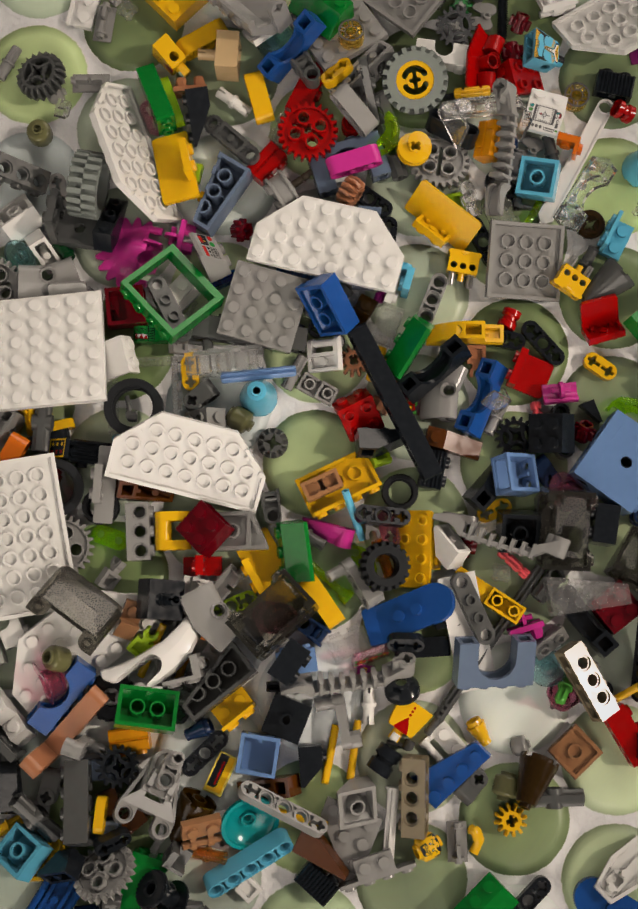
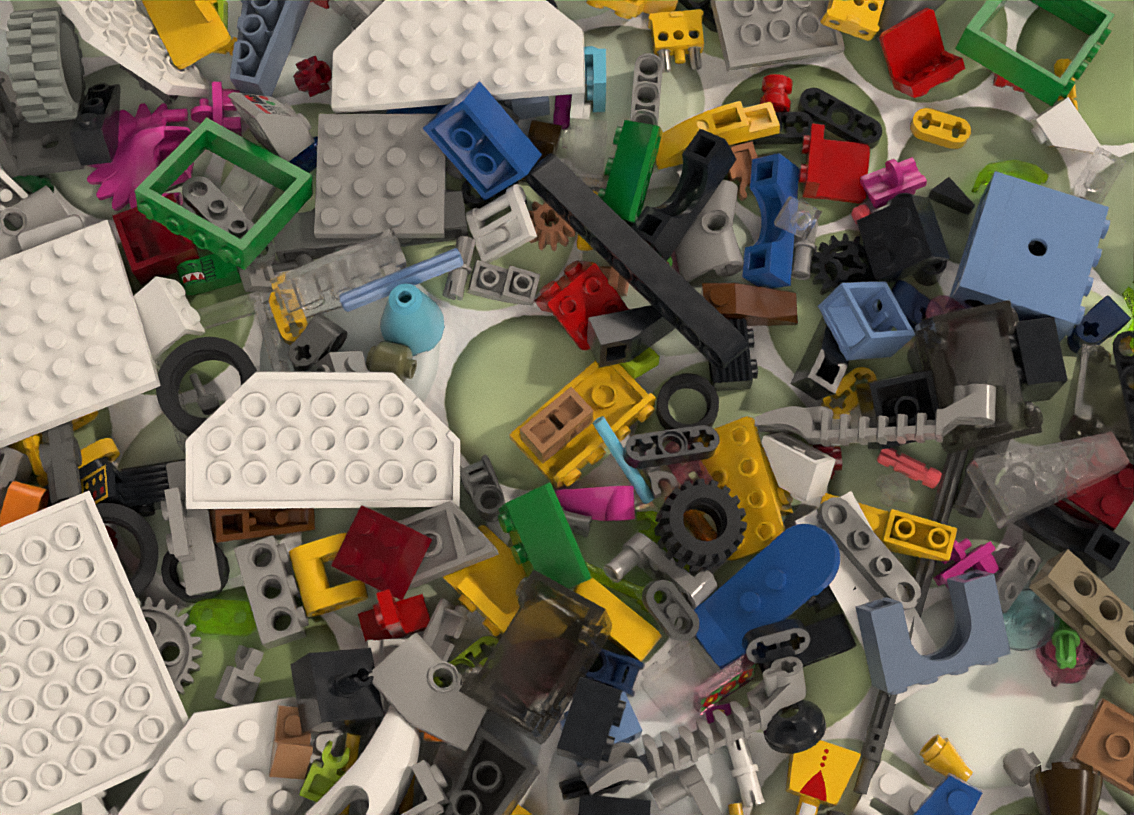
camera: 15 degrees left, 10 degrees down
clear smoke windscreen [26,566,123,656] -> none
dark grey gear [258,428,288,458] -> none
dark red gear [575,420,597,444] -> none
none -> dark grey plate [642,580,699,641]

